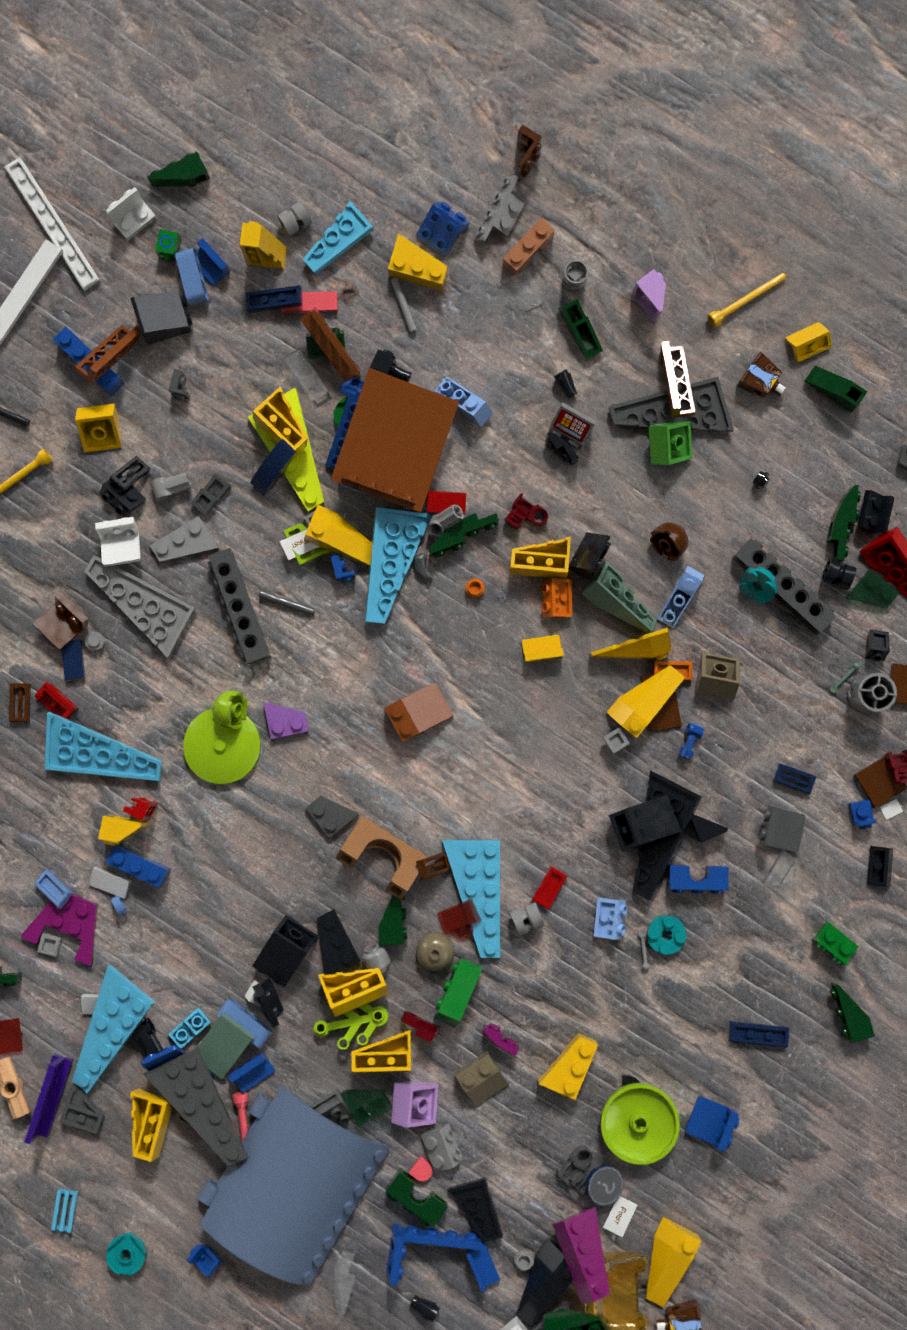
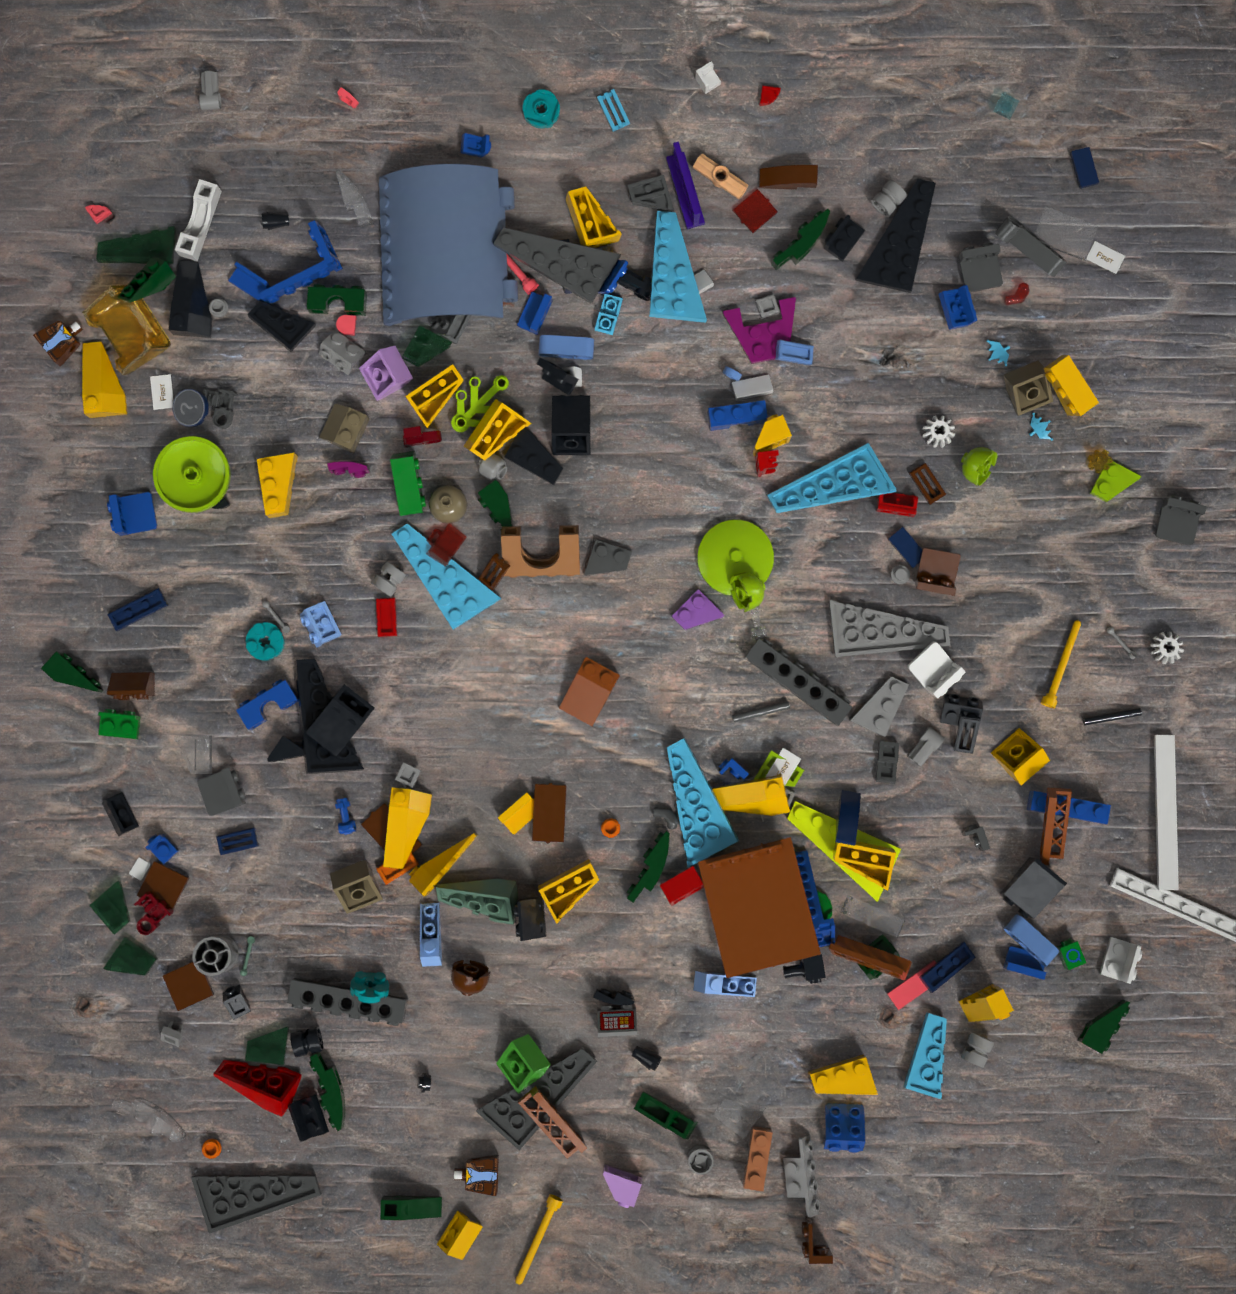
camera: 155 degrees right, 0 degrees up
sand green tile [198,1012,254,1080] -> none
light grey bar [391,278,417,333] -> none
light grey piece [427,504,464,537] -> none
dark red piece [504,493,548,530] -> none
orange bracket [541,578,572,618] -> none
magenta wedge [552,1207,610,1304] -> none
none -> reddish brown slope [107,672,155,700]
none -> reddish brown piece [532,783,566,844]

